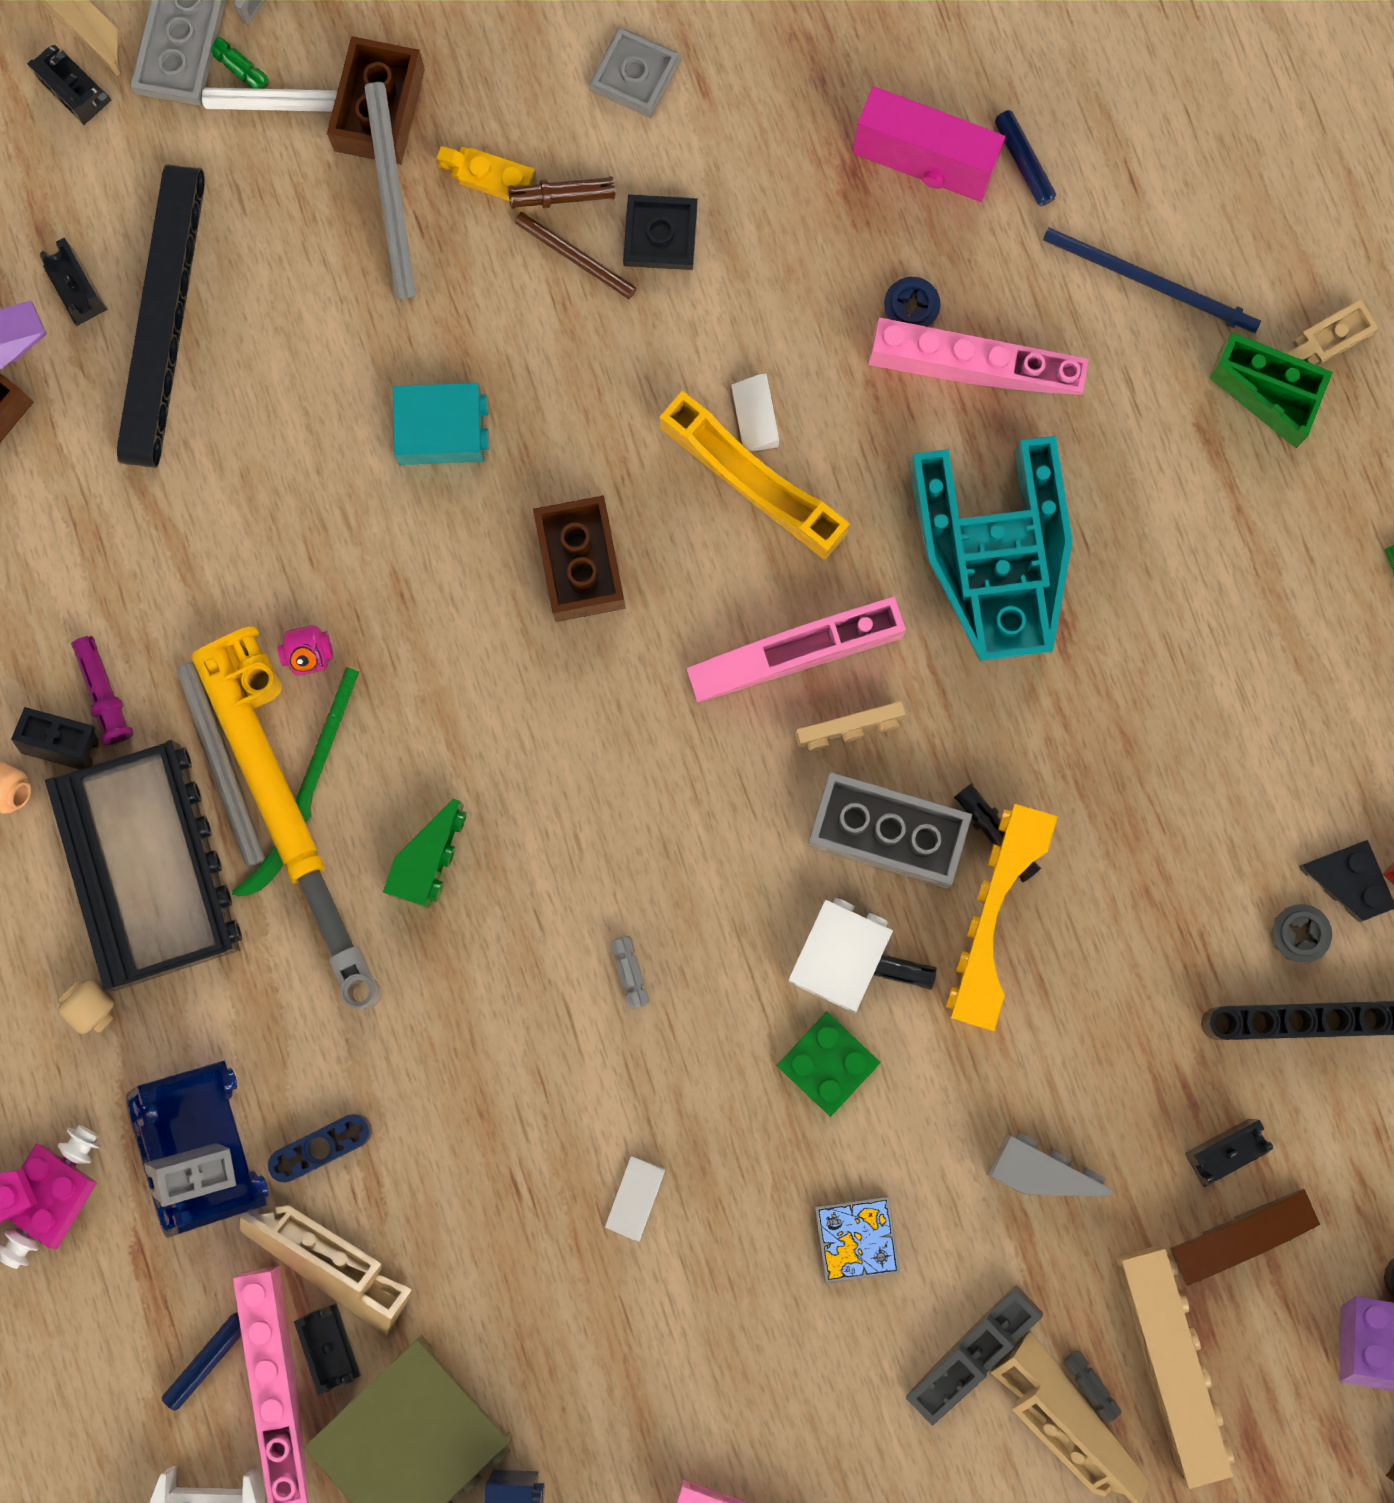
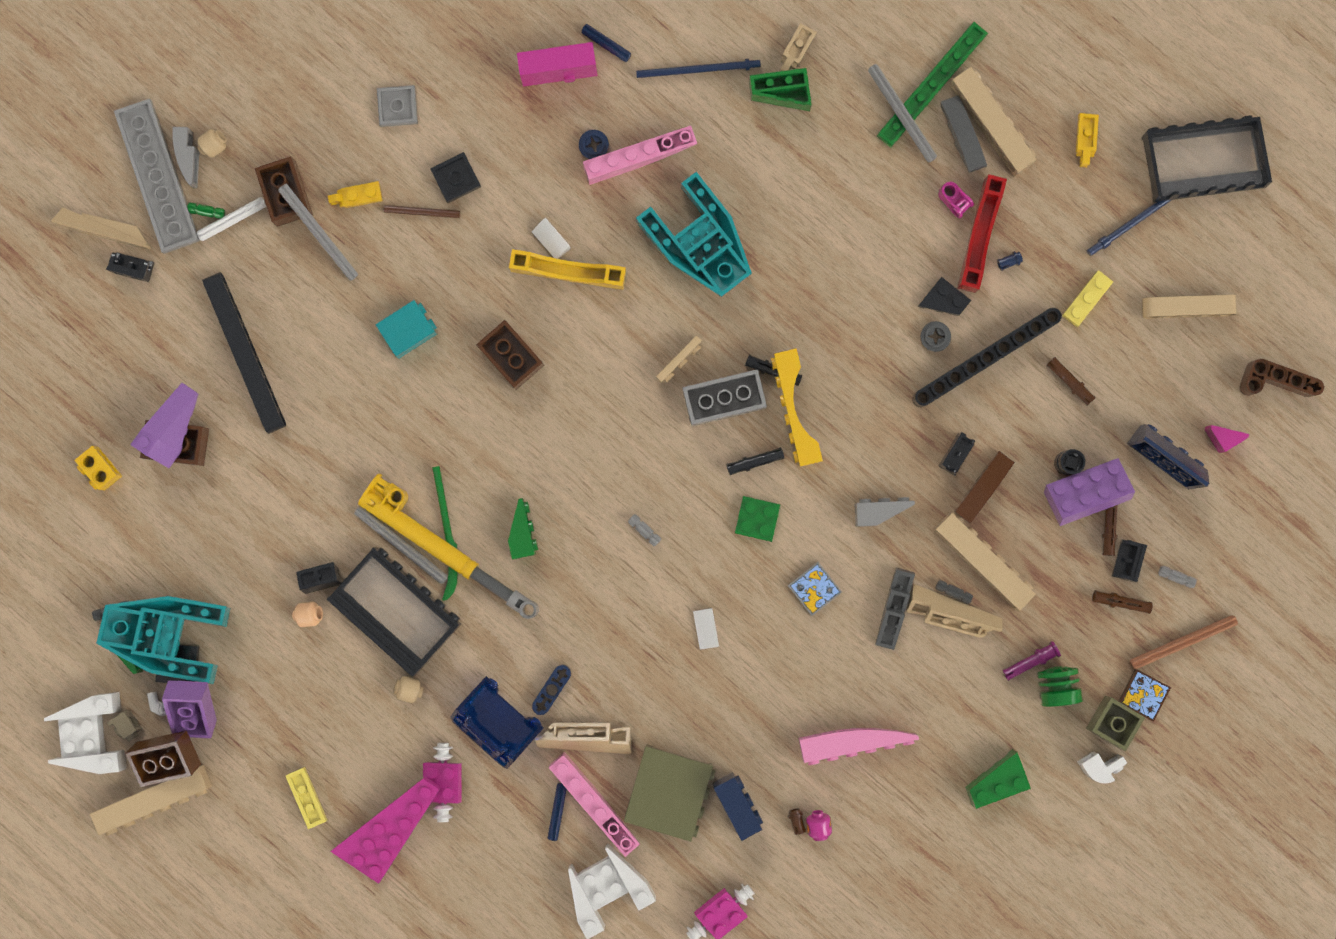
camera: 30 degrees left, 5 degrees up
black hinge [40,237,108,326] -> none
magenta pin [71,636,134,745] -> none
light grey hinge [144,1143,236,1207] -> none
dark pink head [277,625,334,676] -> none
black hinge [294,1303,361,1395] -> none
reddish brown pin [508,176,616,209] -> none
bright pink slope [686,596,906,703] -> none
white panel [788,898,893,1013] -> none

